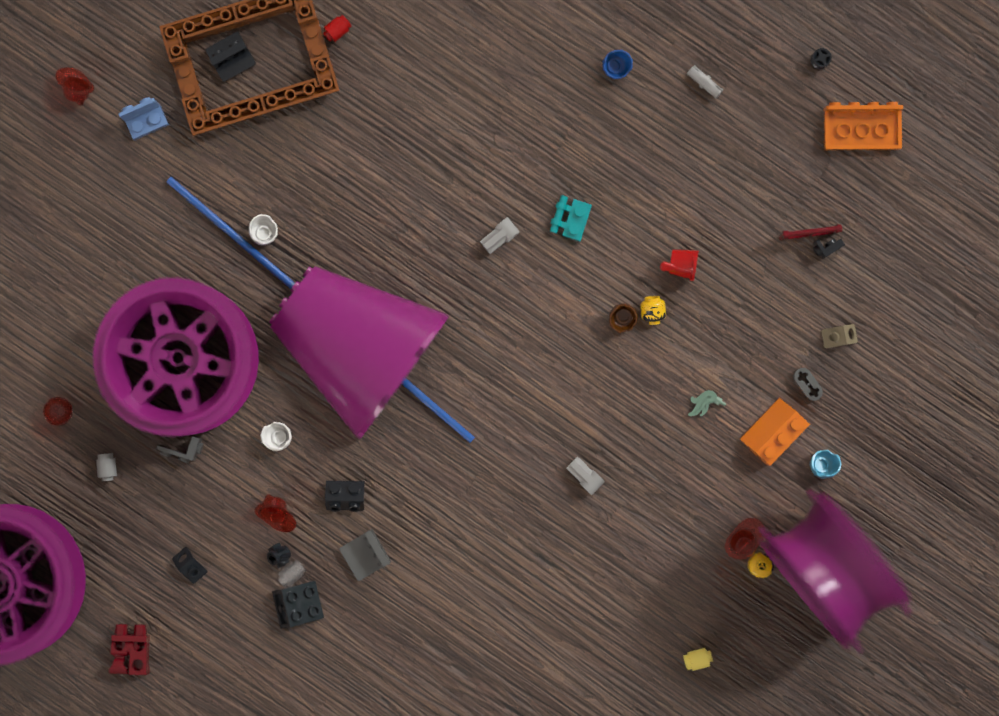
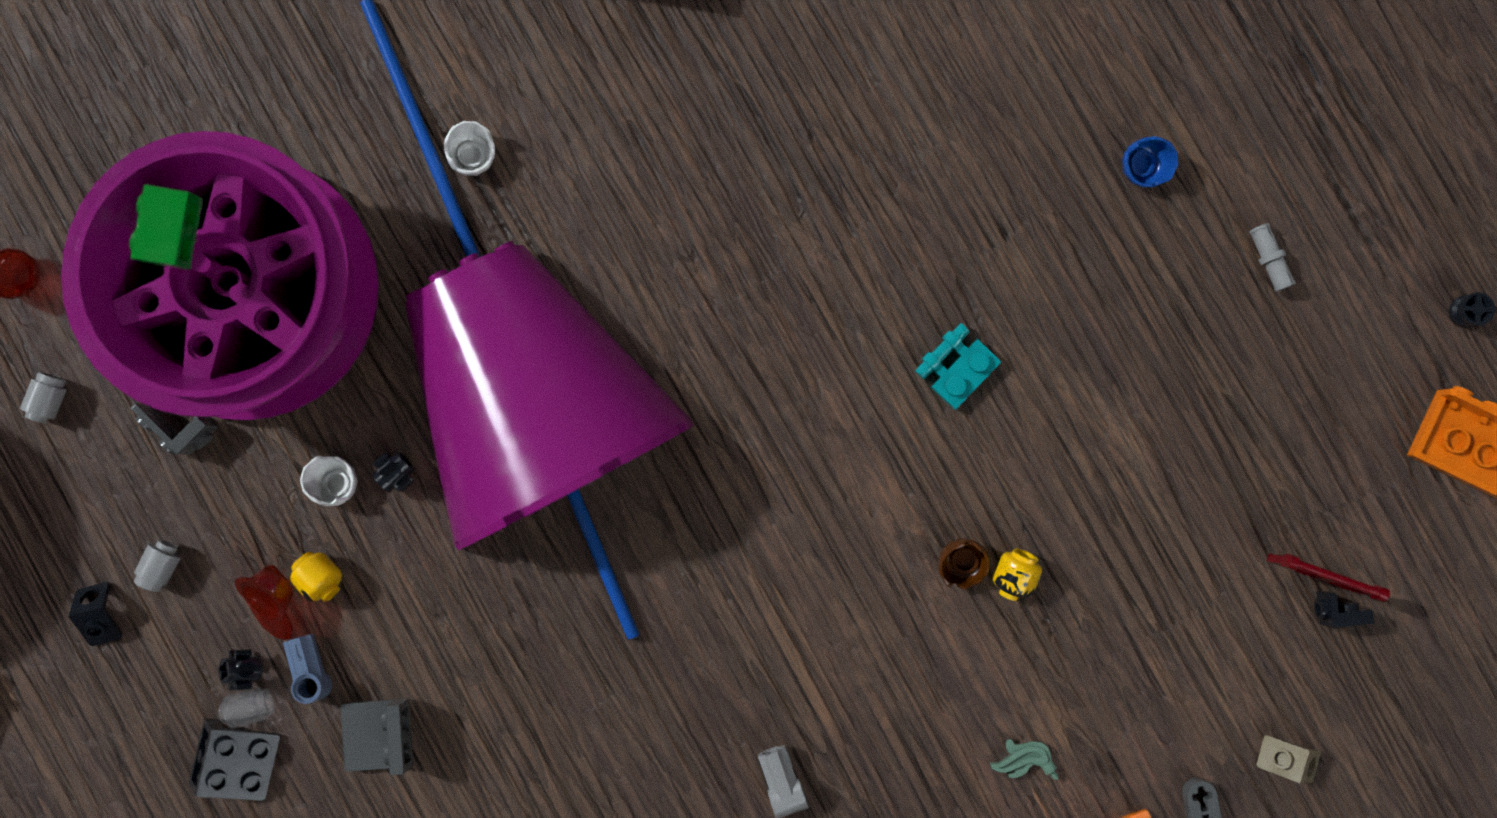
camera: 25 degrees right, 0 degrees up
black bracket [325,481,365,512] -> none
light grey piece [480,217,520,254] -> none
red hat [660,249,699,281] -> none
none -> green brick [130,185,203,271]
none -> light grey brick [133,539,181,592]
none -> sand blue piece [283,634,332,704]
none -> yellow head [290,551,342,602]
none -> black gear [372,452,415,493]

